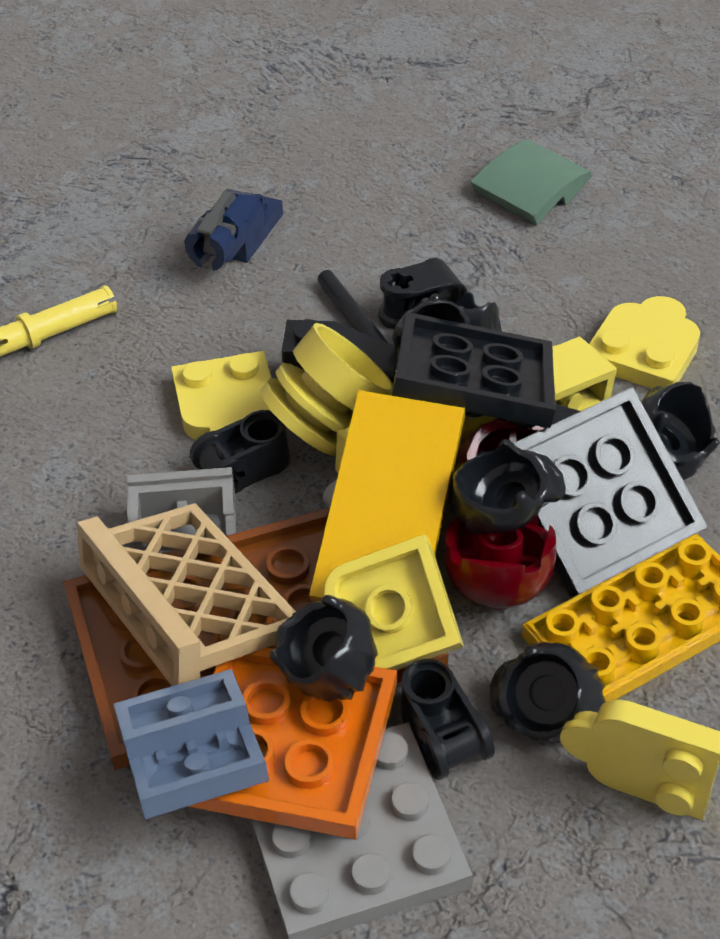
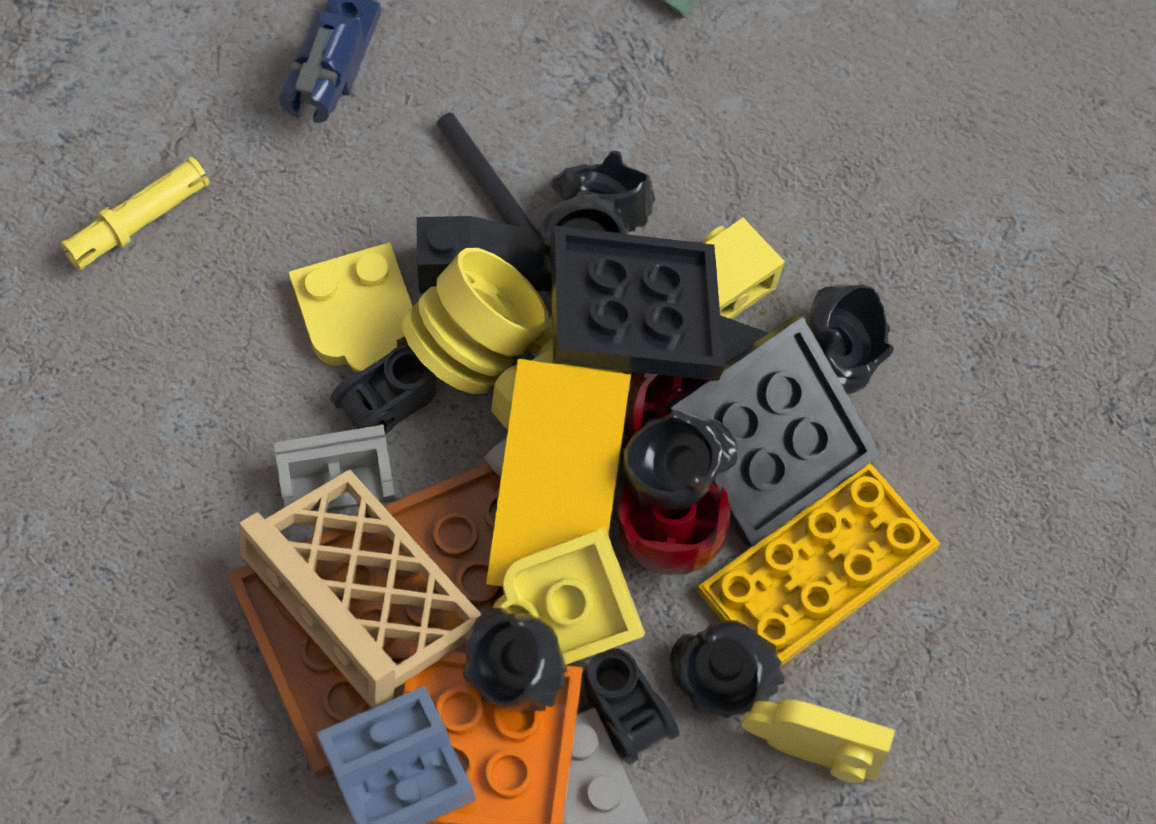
camera: 10 degrees left, 20 degrees up
black piece [378,258,468,329] -> none
light yellow plate [589,296,700,389] -> none

